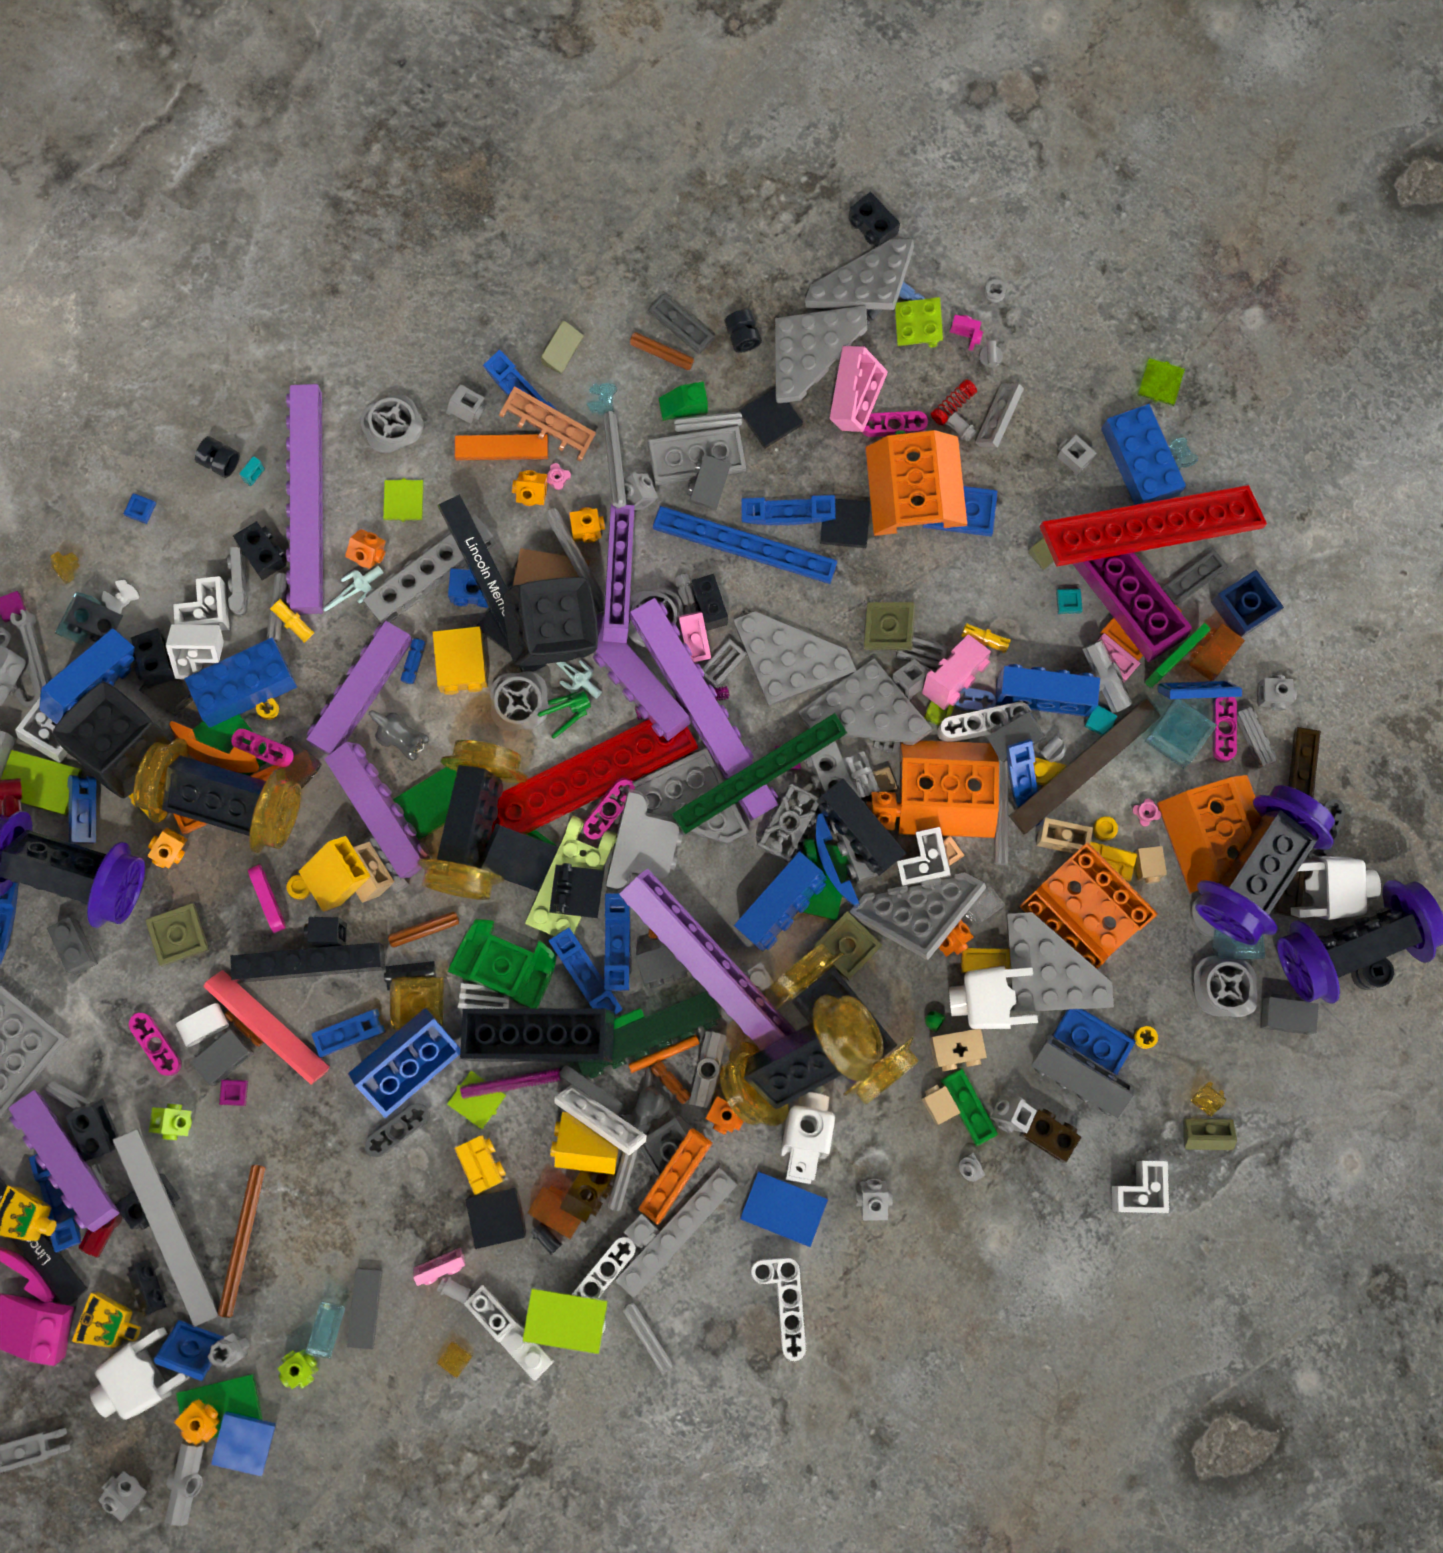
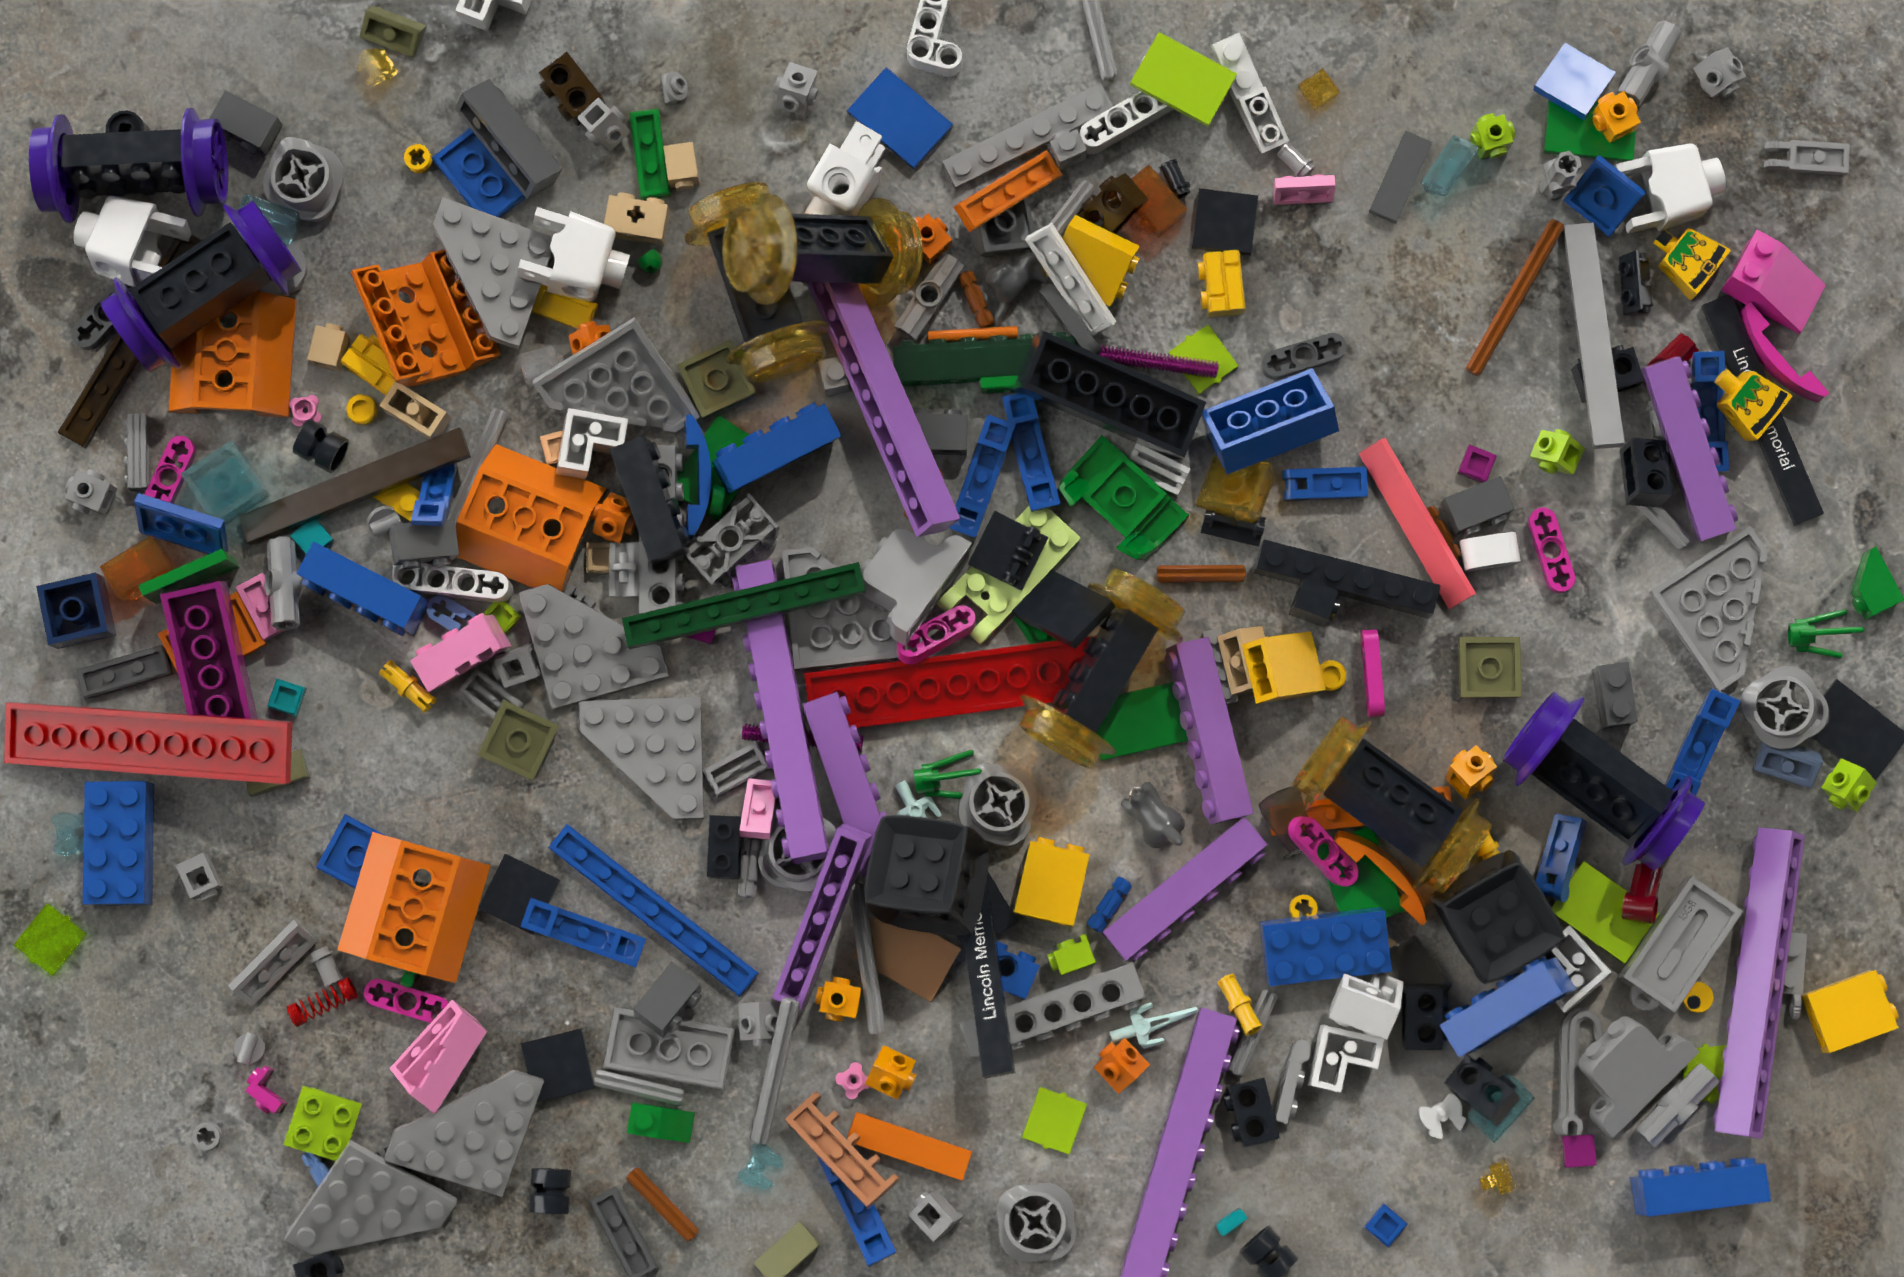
camera: 155 degrees left, 5 degrees up
none -> black wheel [292,419,349,474]
none -> lime brick [1047,934,1096,976]

